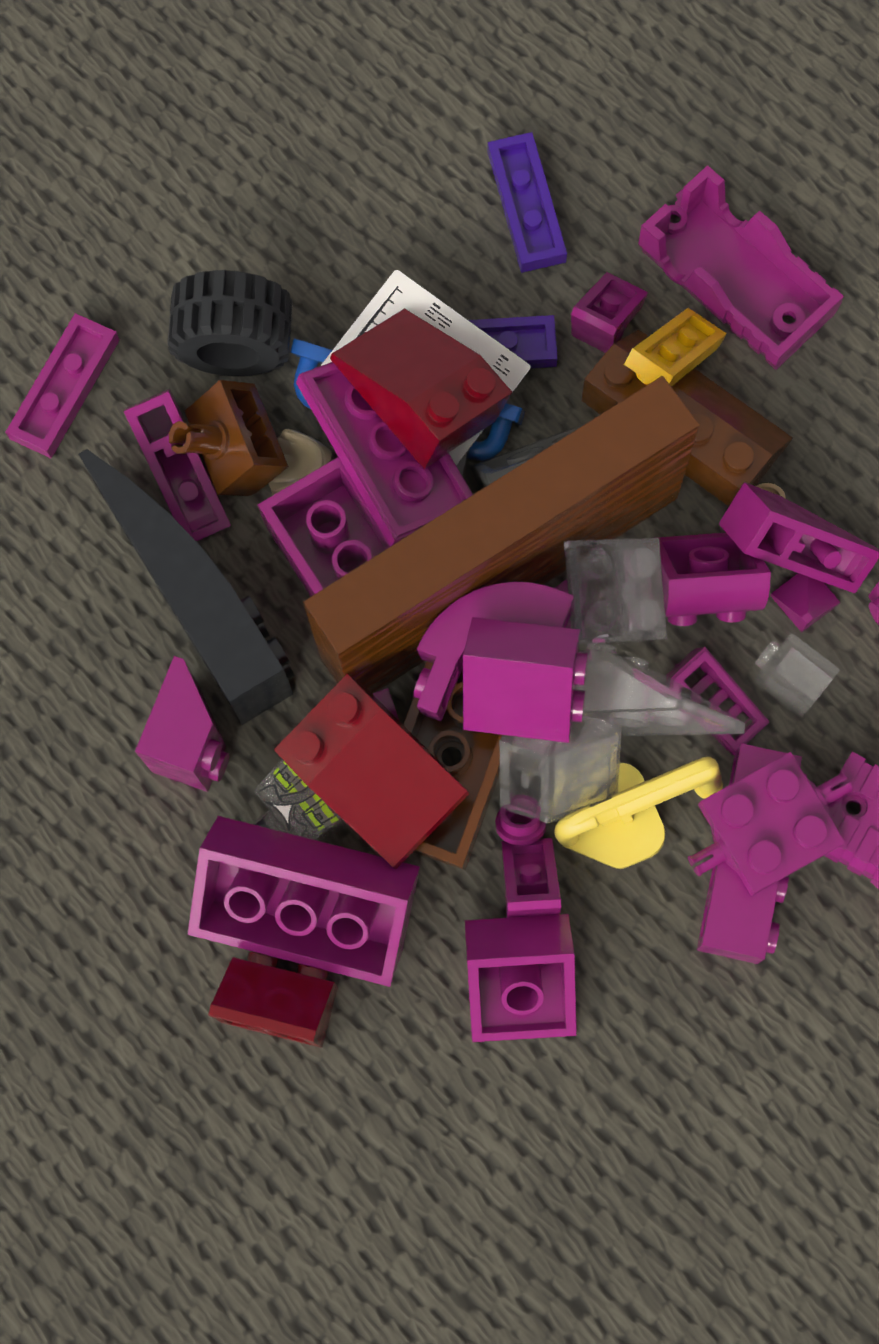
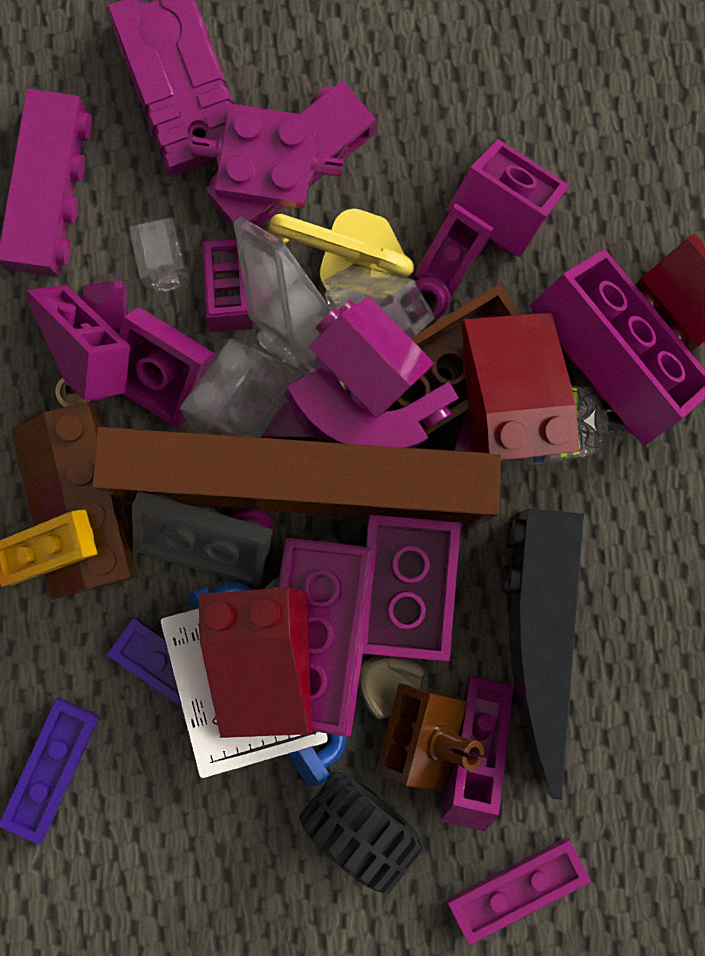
camera: 150 degrees left, 10 degrees up
magenta slope [135,656,229,792] -> none
magenta slope [571,272,648,353] -> none

